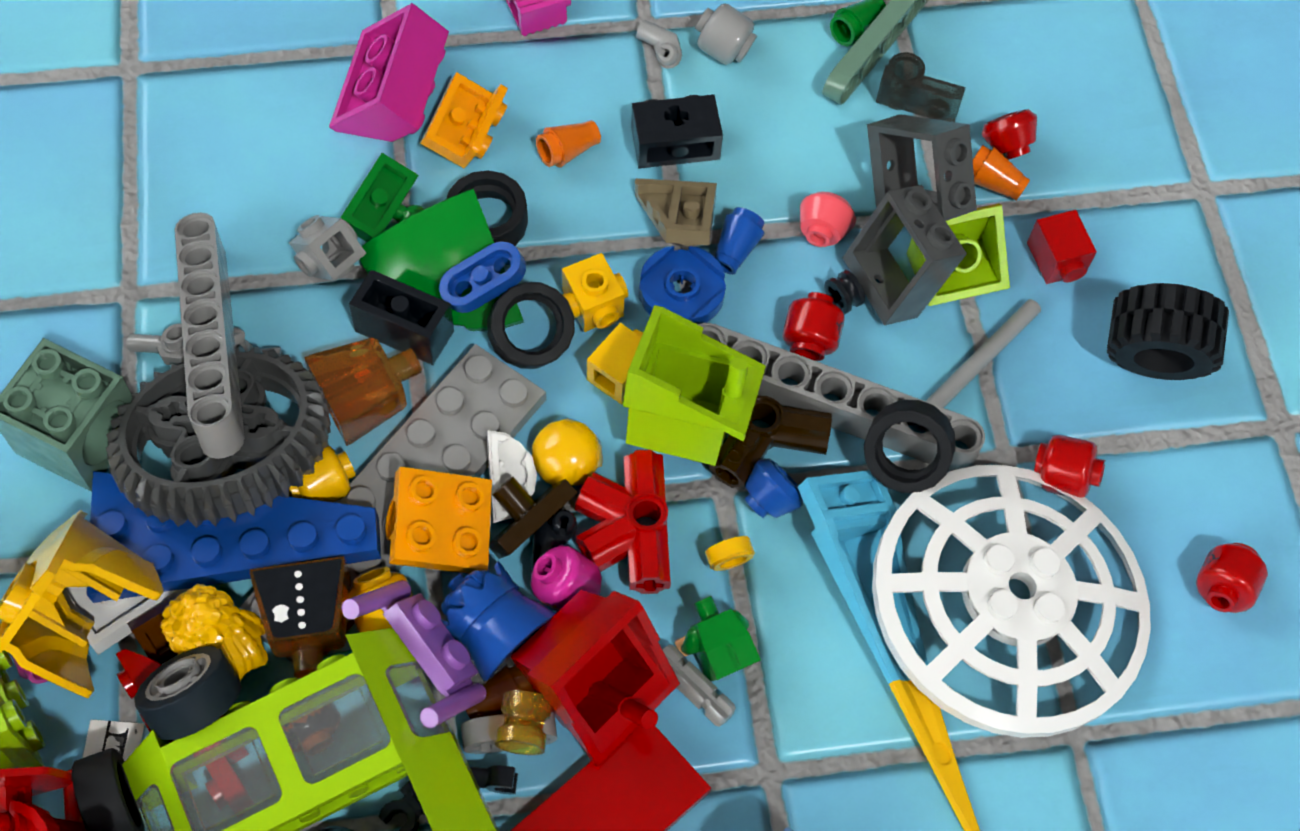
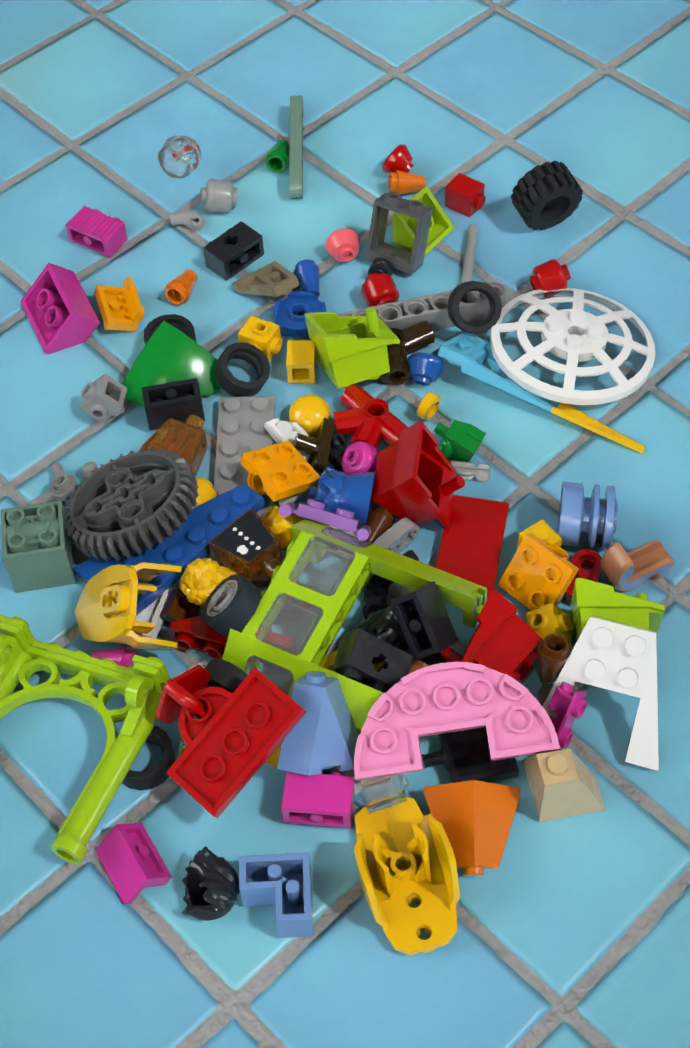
camera: 30 degrees left, 10 degrees down
light grey beam [175,212,245,459] -> none
green plate [340,153,426,242] -> none
blue plate [439,242,526,313] -> none
clear yellow wheel [494,690,552,755] -> none
dark grey window [867,114,977,221] -> none
clear smoke plate [876,52,966,122] -> none
red head [1196,543,1268,613] -> none

